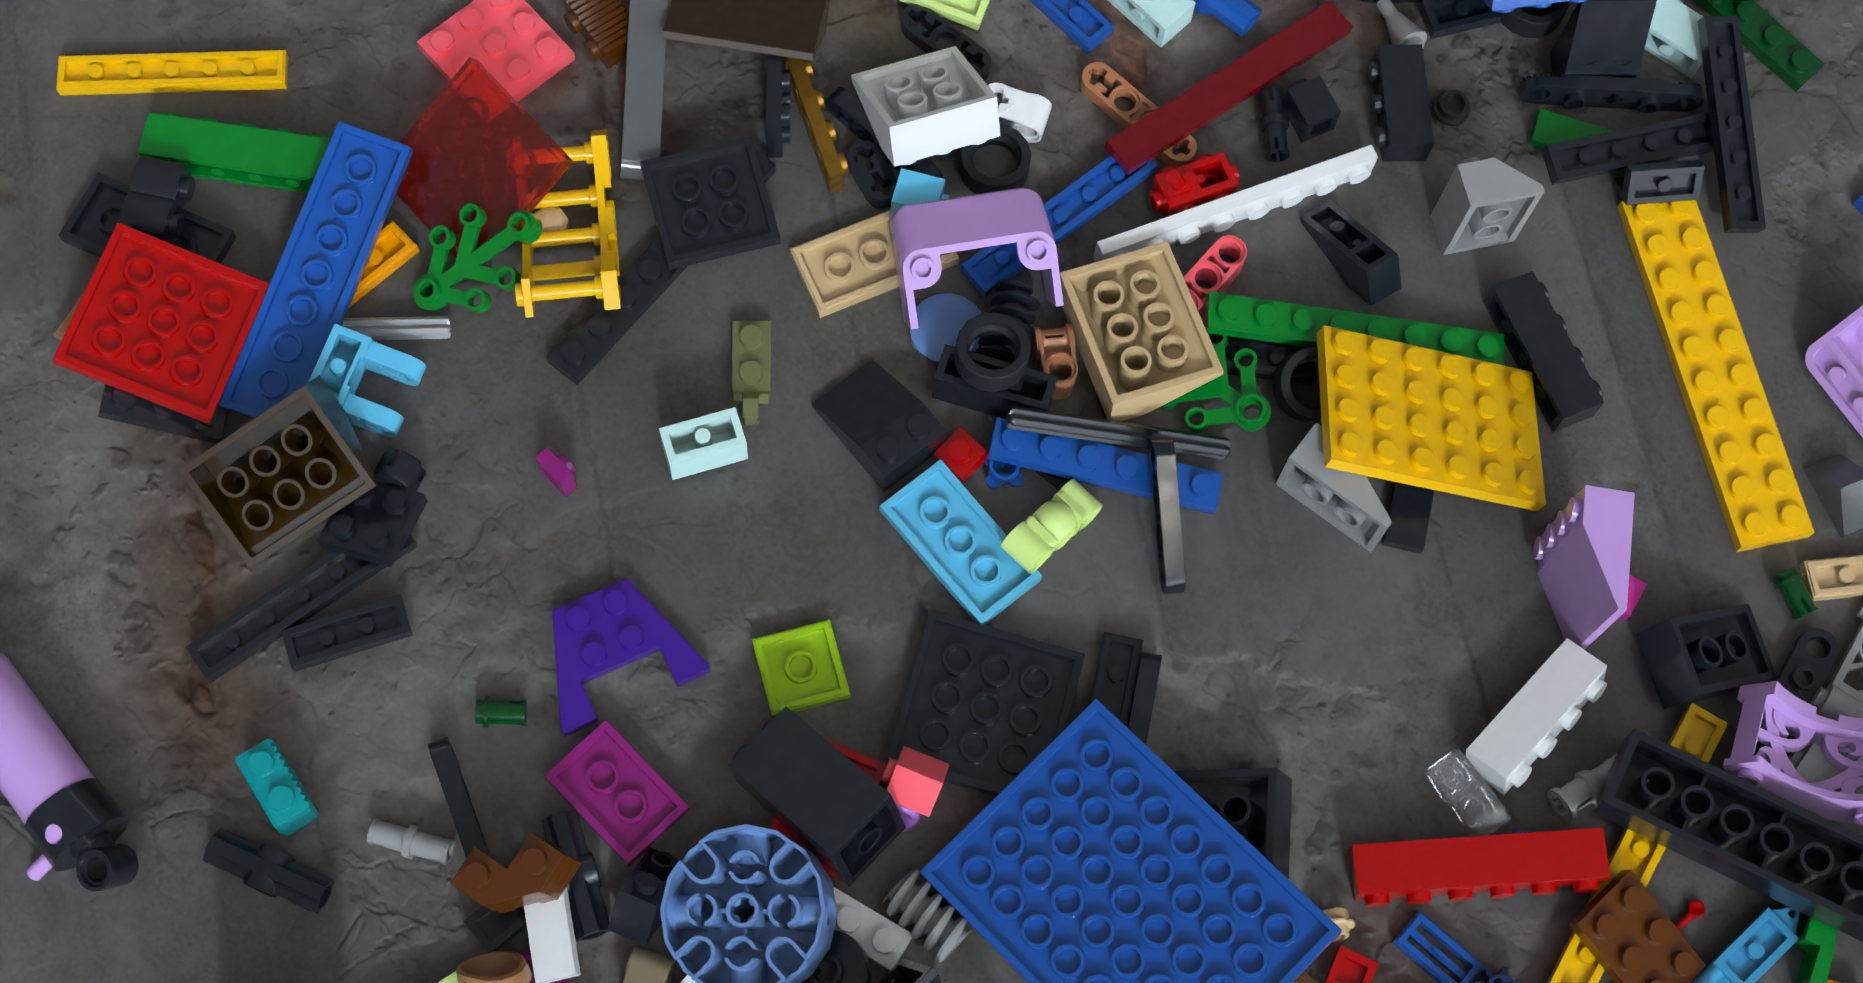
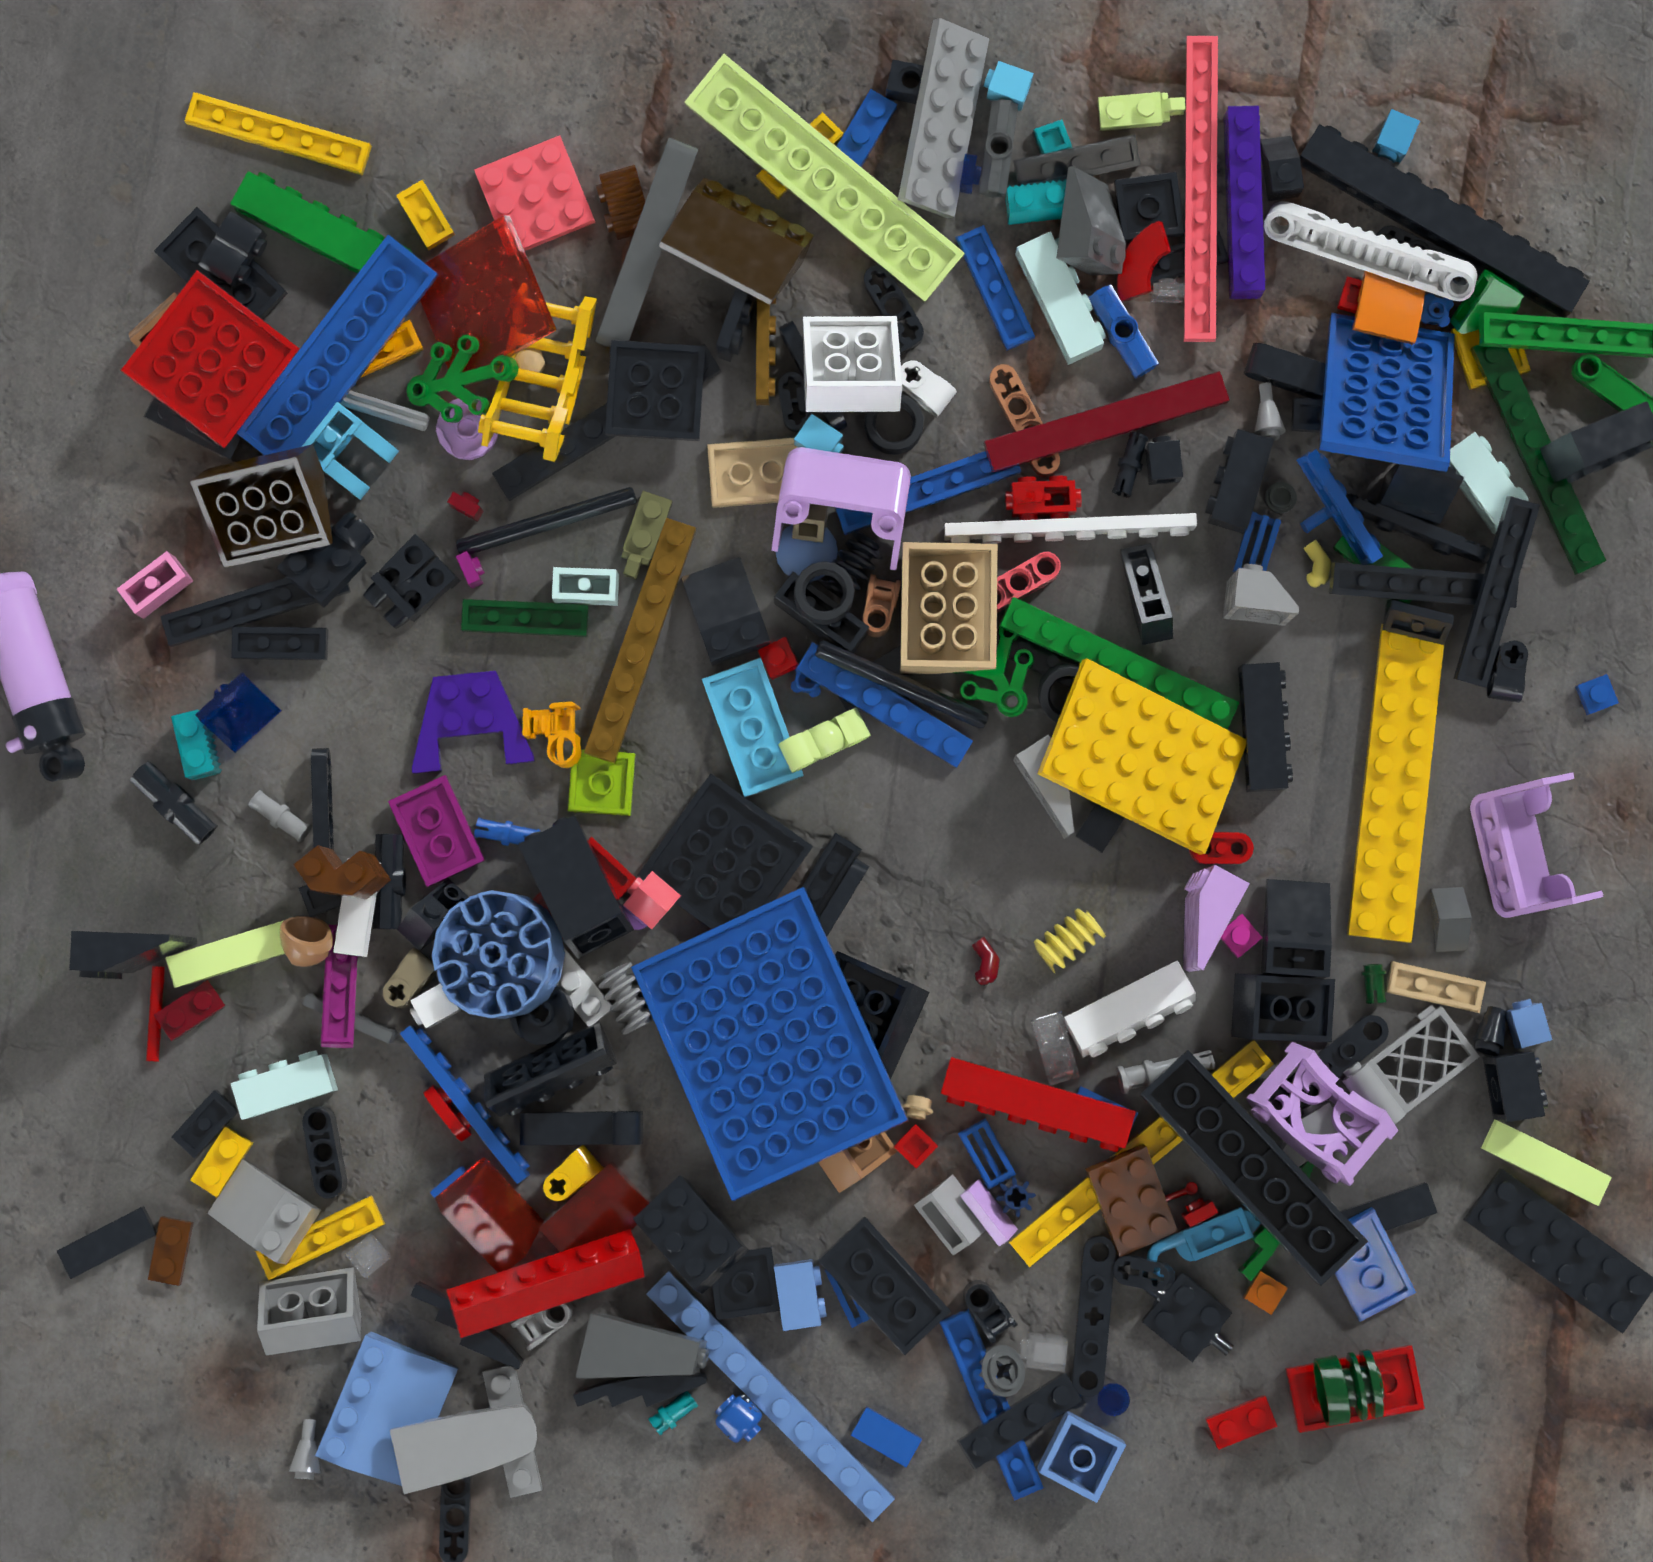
camera: 30 degrees right, 15 degrees up
dark green pin [475,696,527,728] -> none
beam [1150,439,1186,594] -> none
none -> bright pink brick [117,551,193,619]
none -> clear blue tile [195,672,282,753]
none -> black hips [363,534,461,629]
none -> yellow plate [396,180,455,251]
none -> lavender tile [436,398,498,460]
none -> dark red plate [447,491,484,522]
none -> black axle [456,487,637,555]
none -> dark green plate [461,599,589,637]
none -> blue pin [474,817,540,846]
none -> light orange piece [522,701,582,768]
none -> pearl gold plate [584,518,696,764]
none -> dark tan brick [792,503,829,543]
none -> dark red arm [972,937,1000,986]
none -> light yellow piece [1034,908,1106,974]
none -> red plate [1181,1198,1218,1228]
none -> red plate [1189,832,1254,864]
none -> blue tile [1232,512,1281,573]
none -> black slope [1261,879,1332,978]
none -> blue plate [1296,449,1383,565]
none -> light yellow arm [1303,540,1331,588]
none -> black piece [1487,640,1528,703]

